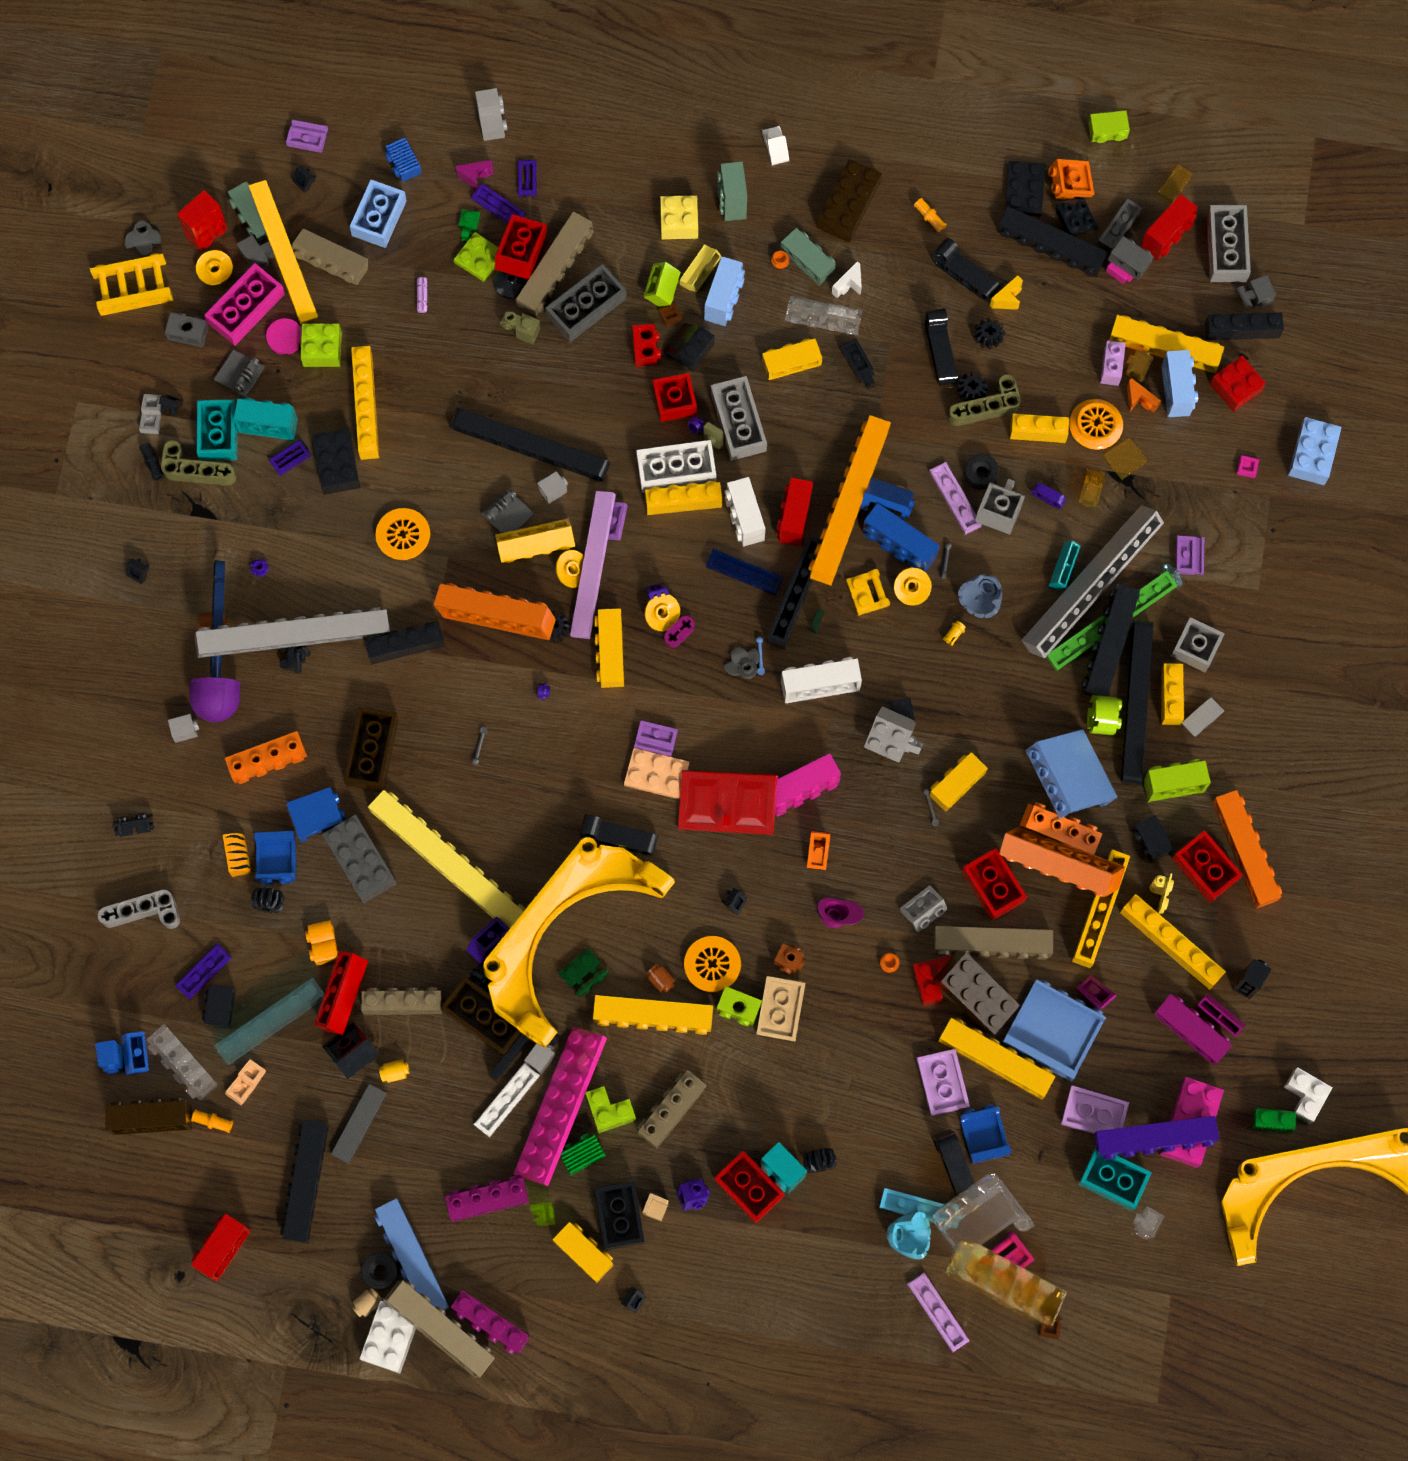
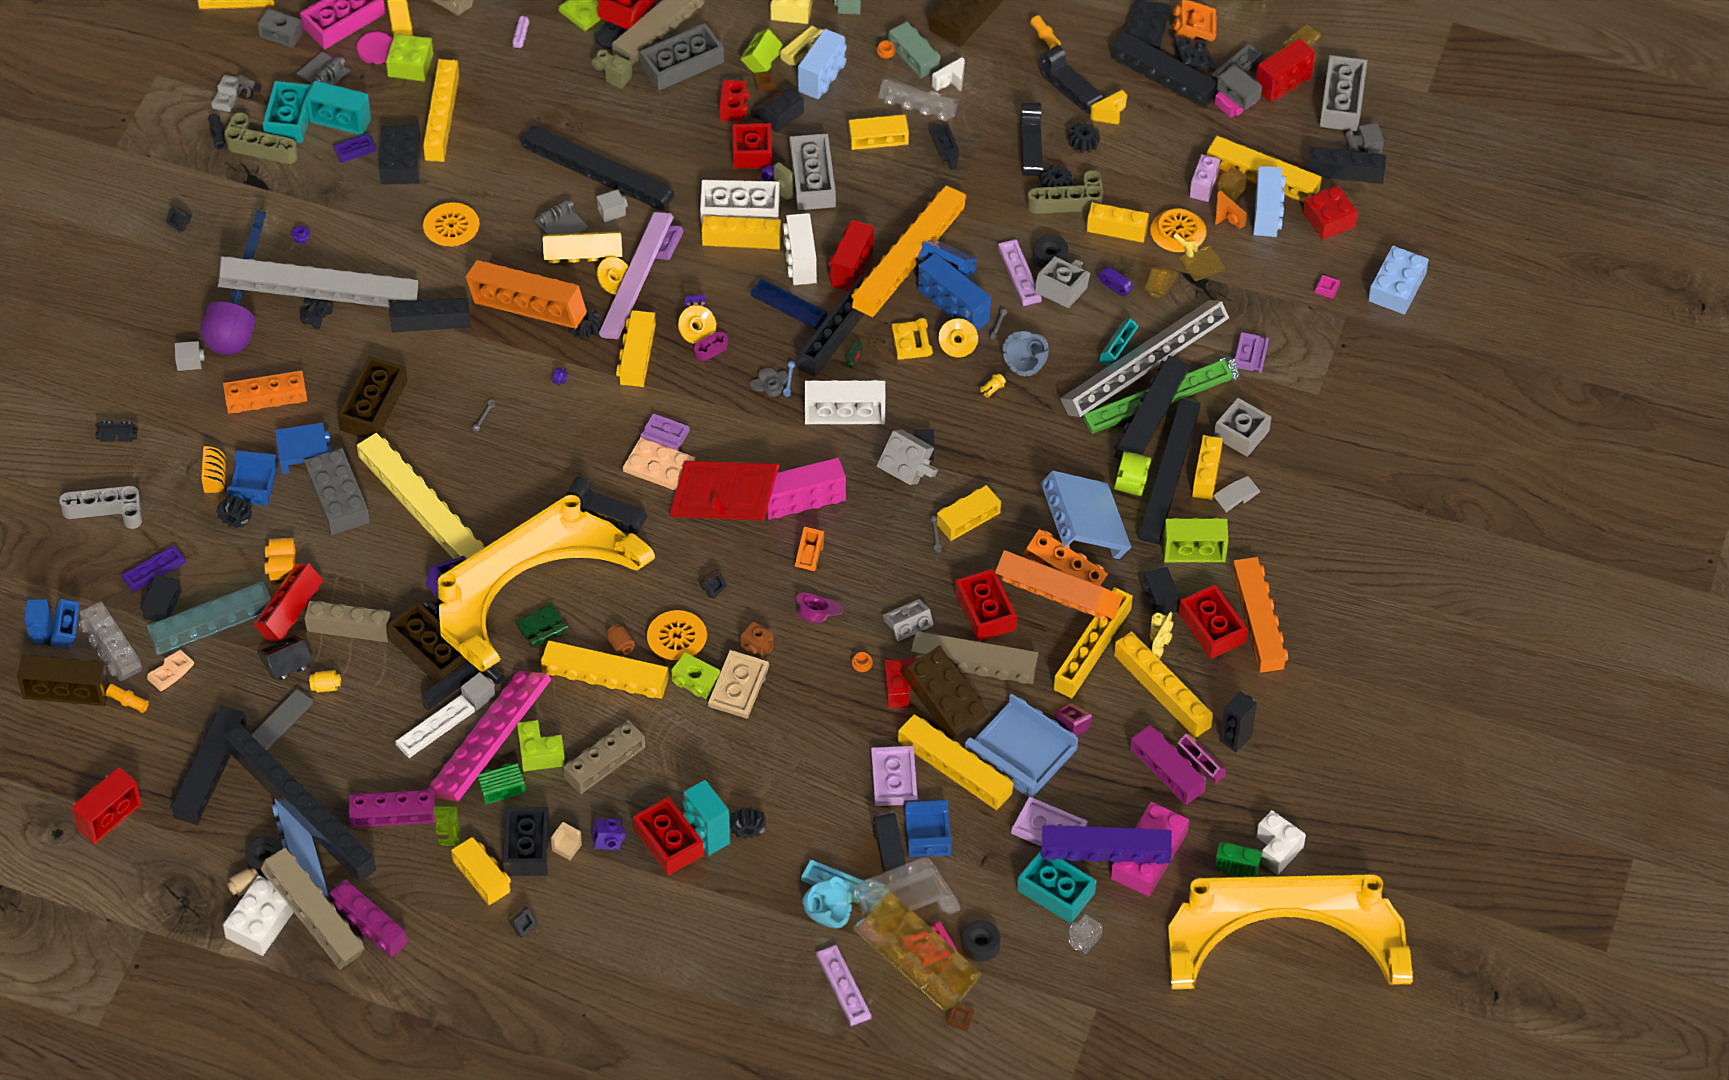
camera: 10 degrees right, 20 degrees down
none -> black brick [223,723,376,883]
none -> black tyre [961,920,1001,962]
none -> light yellow hand [1174,233,1198,257]

